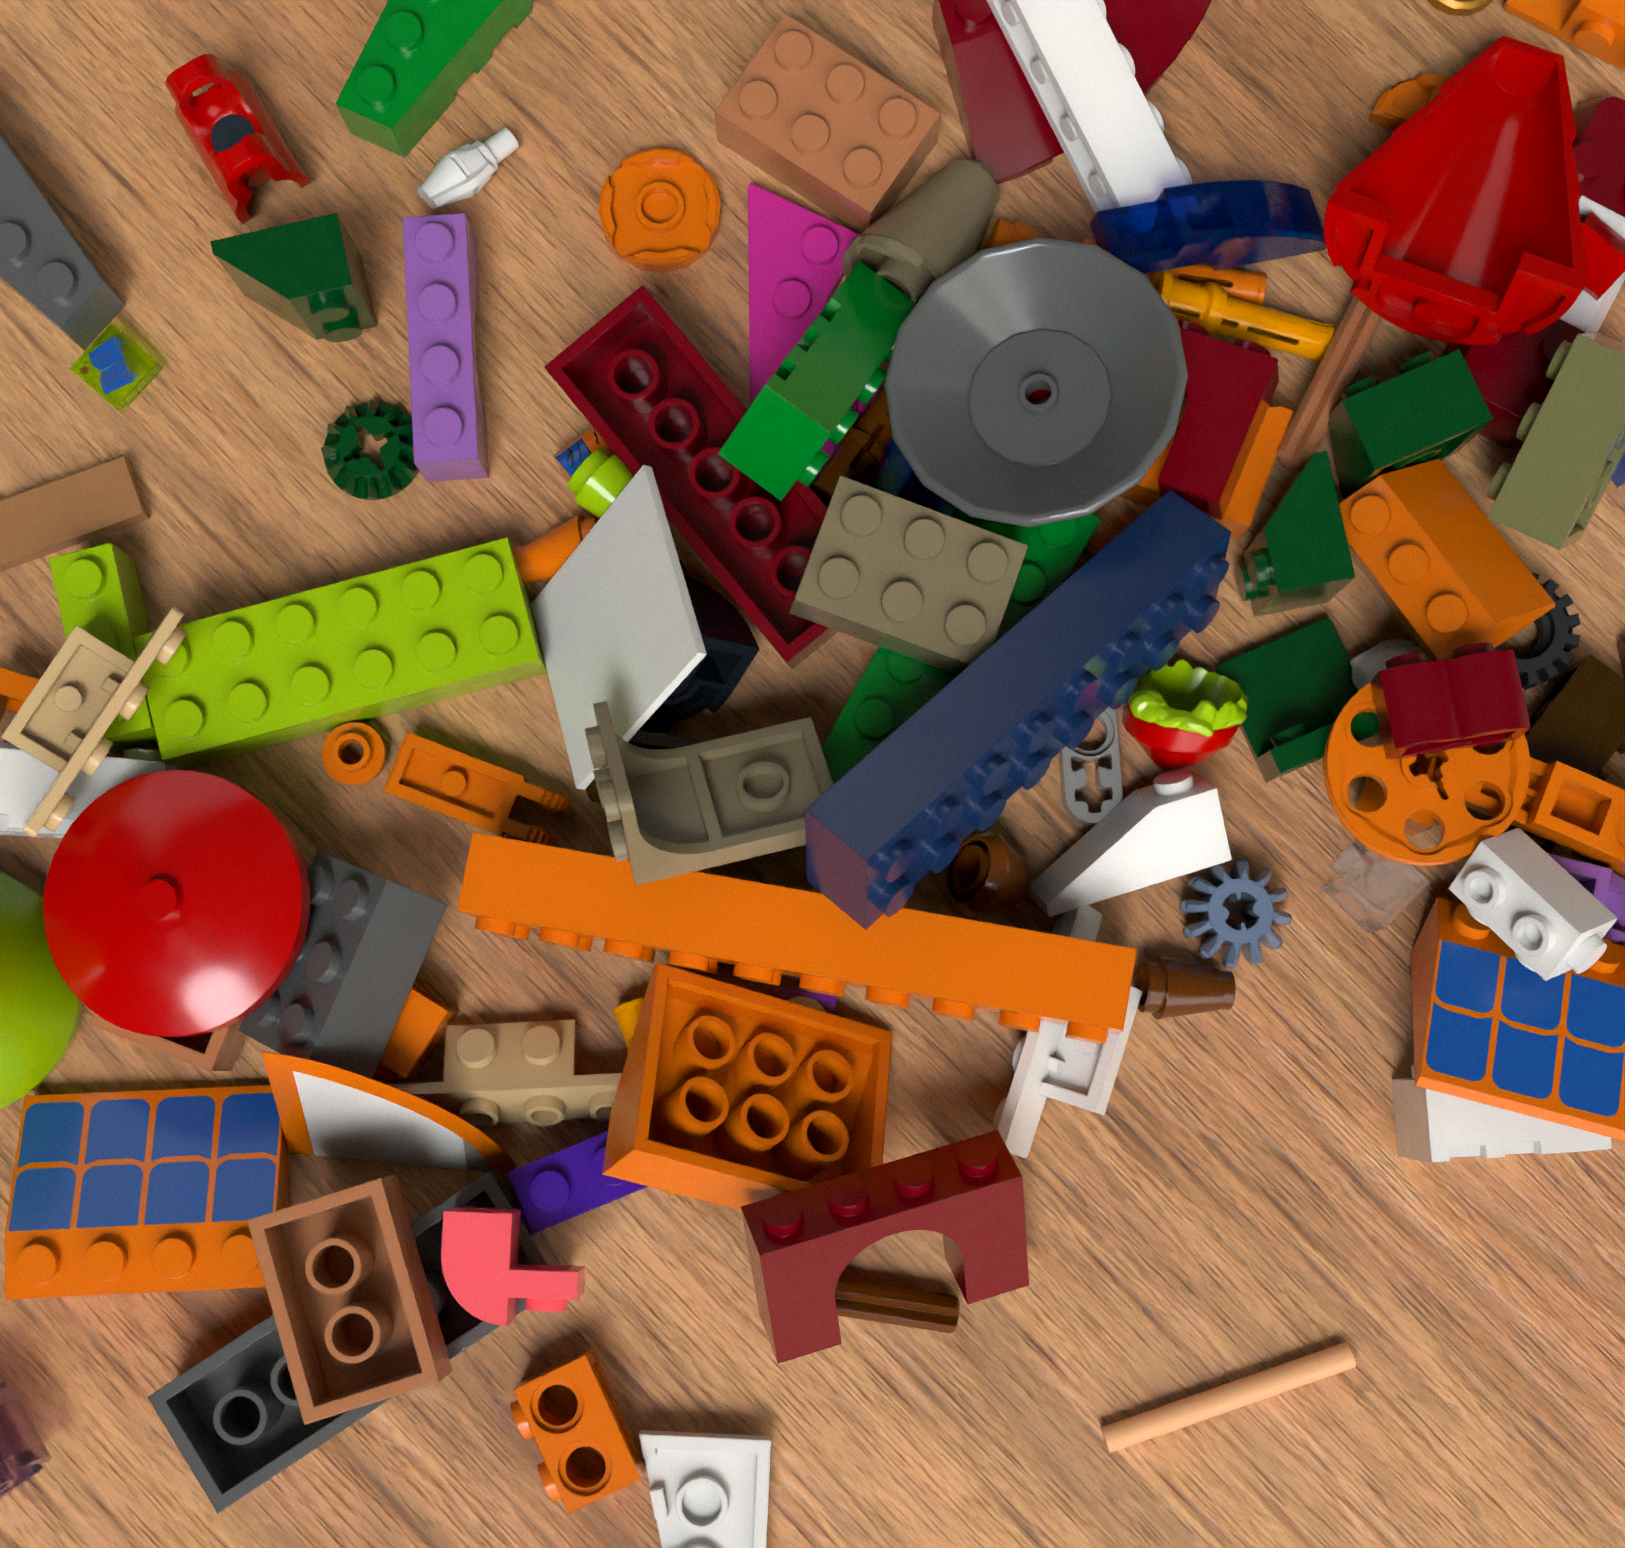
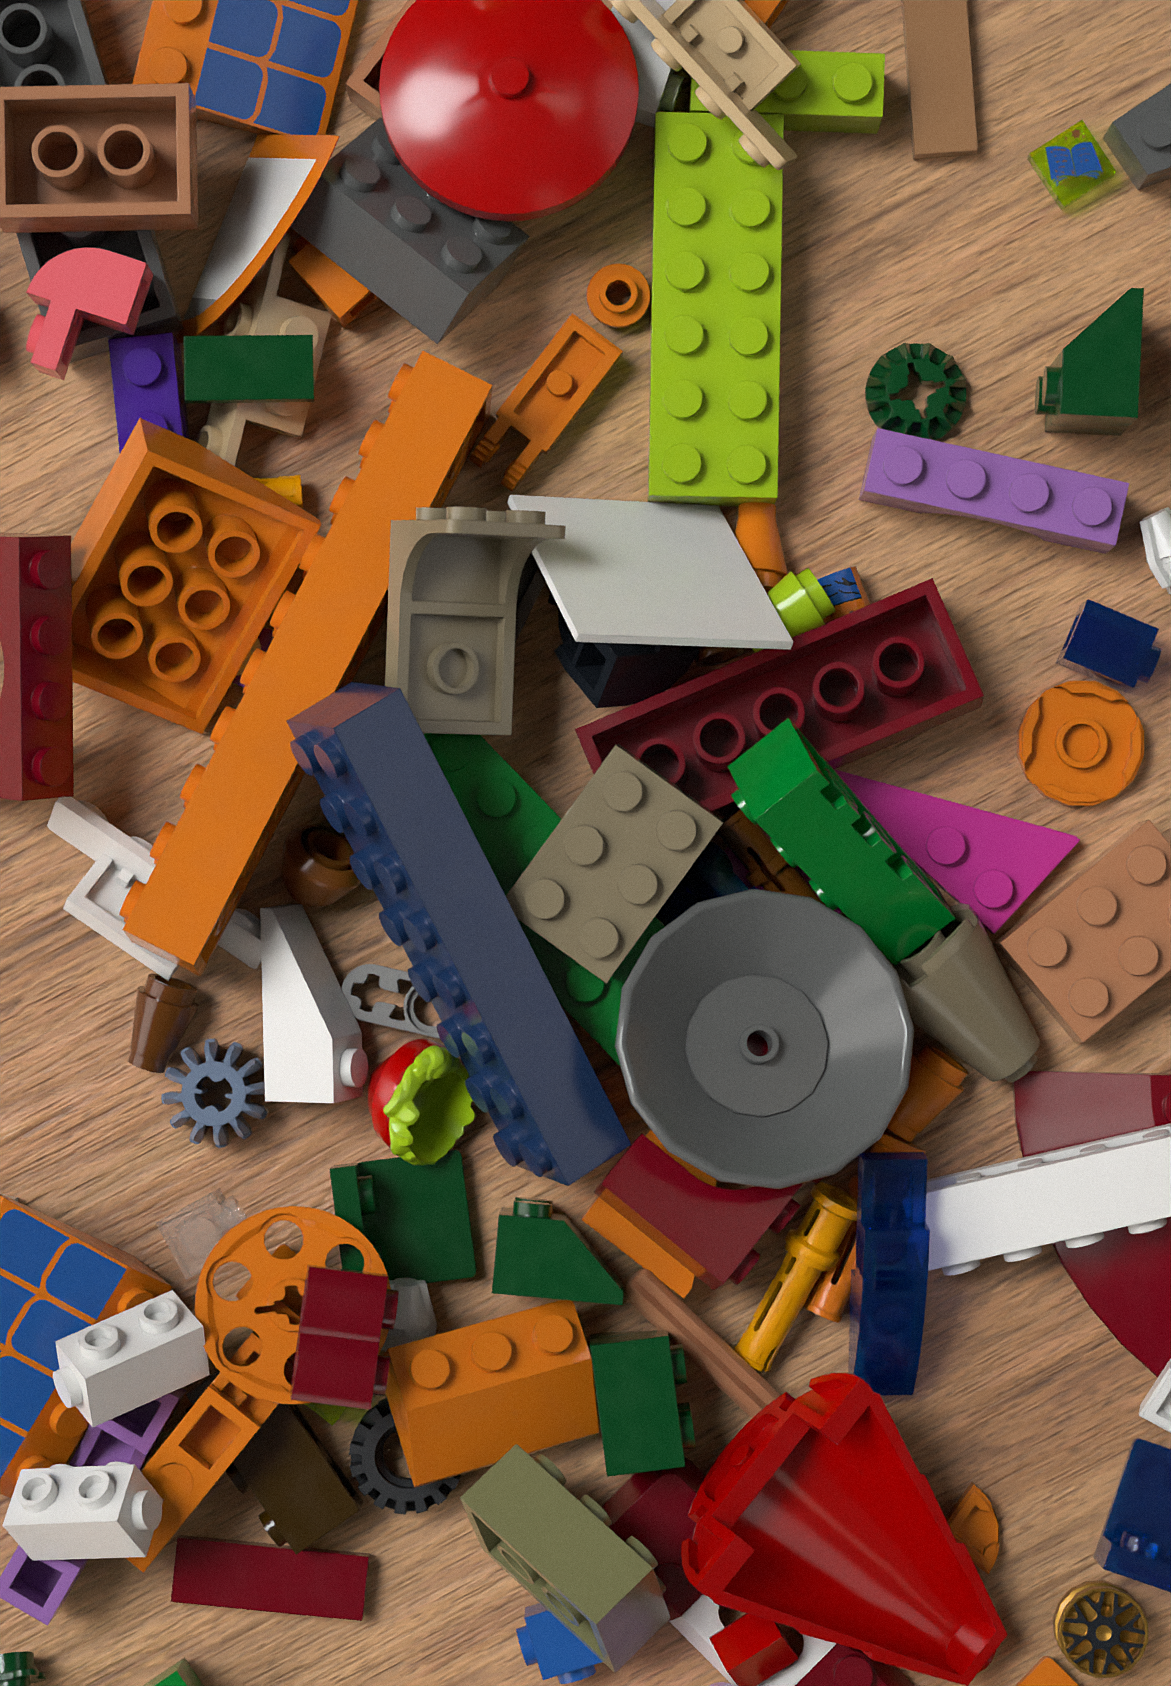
camera: 105 degrees right, 5 degrees up
none -> dark green tile [183,335,314,403]
none -> clear blue brick [1056,599,1162,693]

